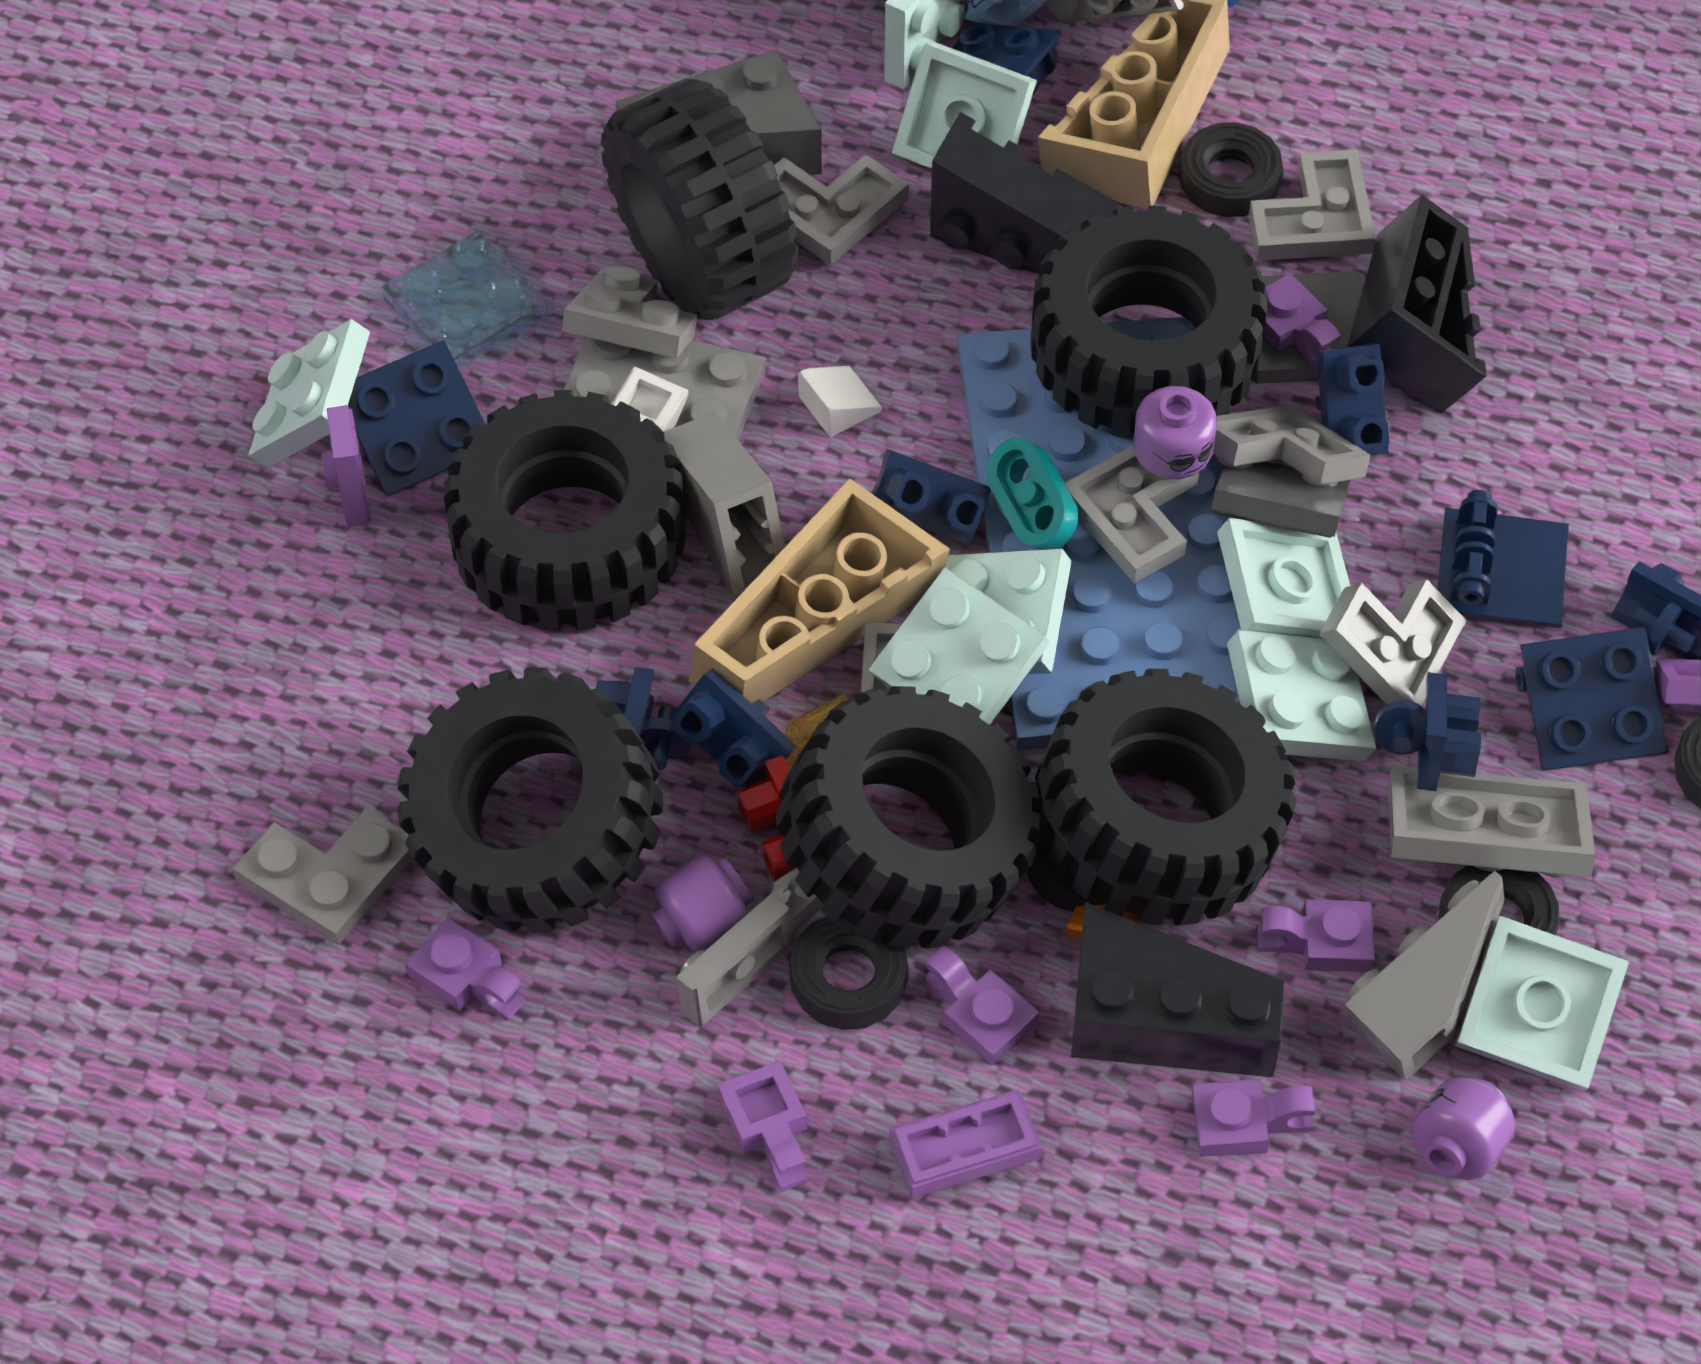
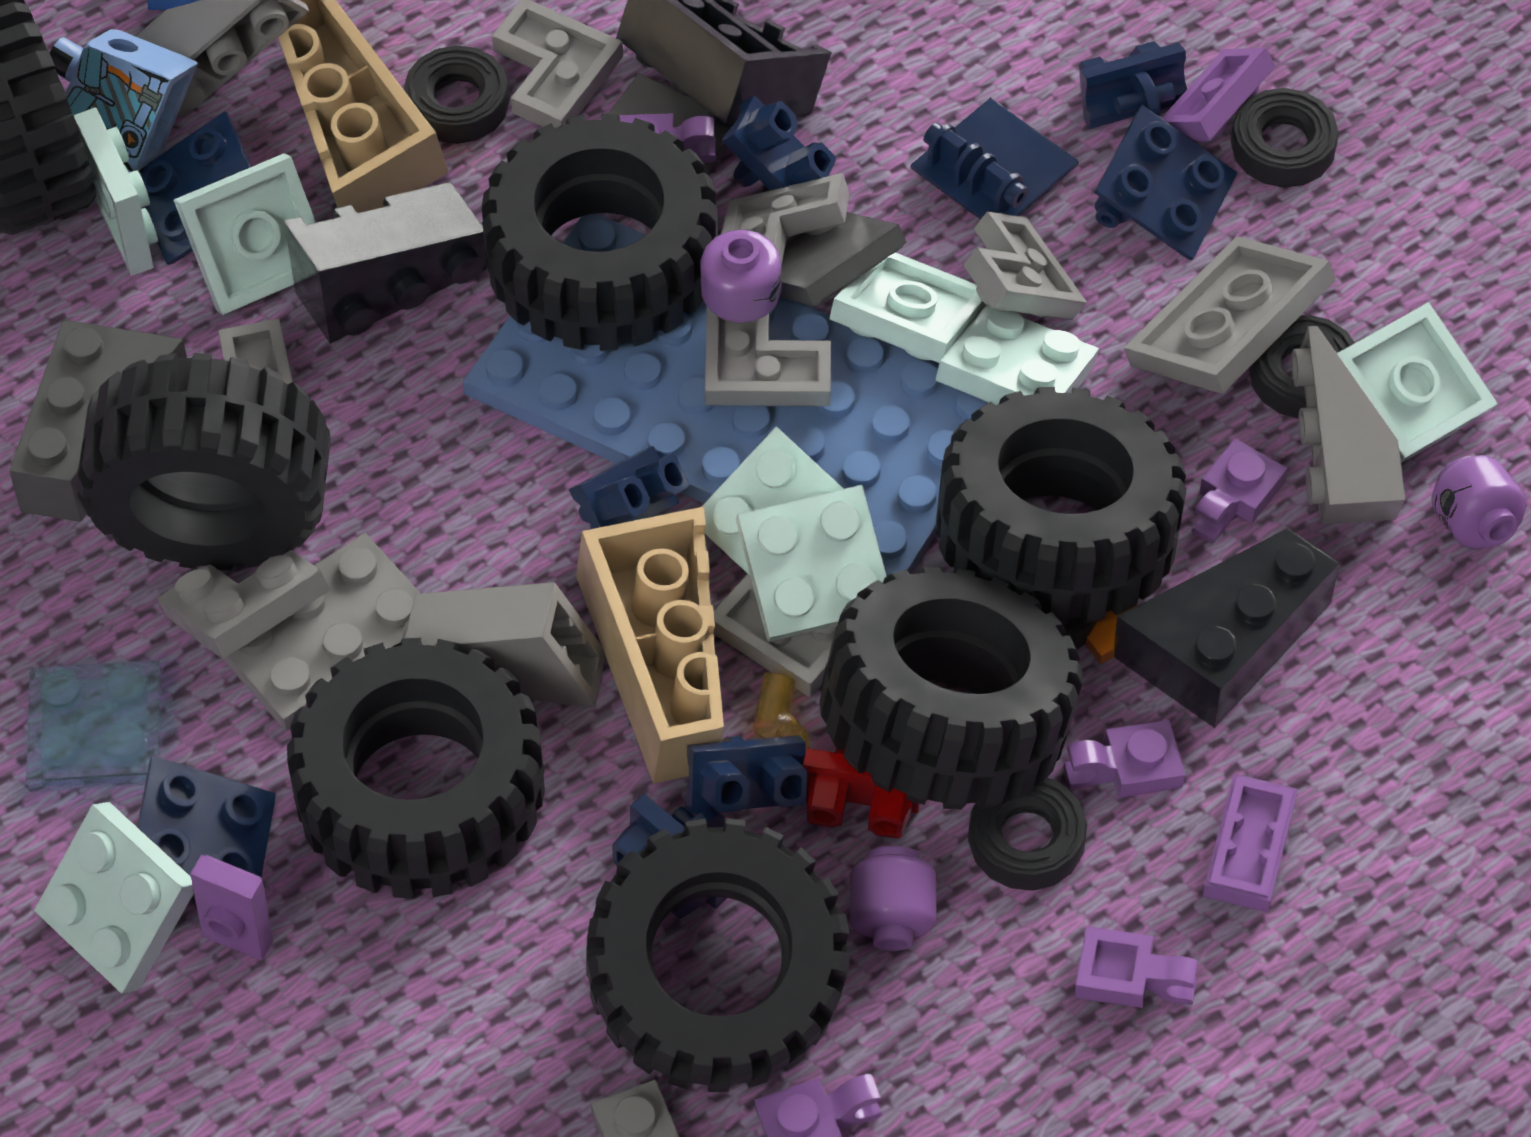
camera: 55 degrees left, 0 degrees up
white slope [611,366,689,432] -> none
light grey hinge [676,868,824,1026] -> none
white slope [798,366,881,437] -> none
teal plate [986,438,1078,550] -> none
medium lavender plate [1192,1079,1315,1157] -> none
dark blue hips [1374,672,1481,792] -> none

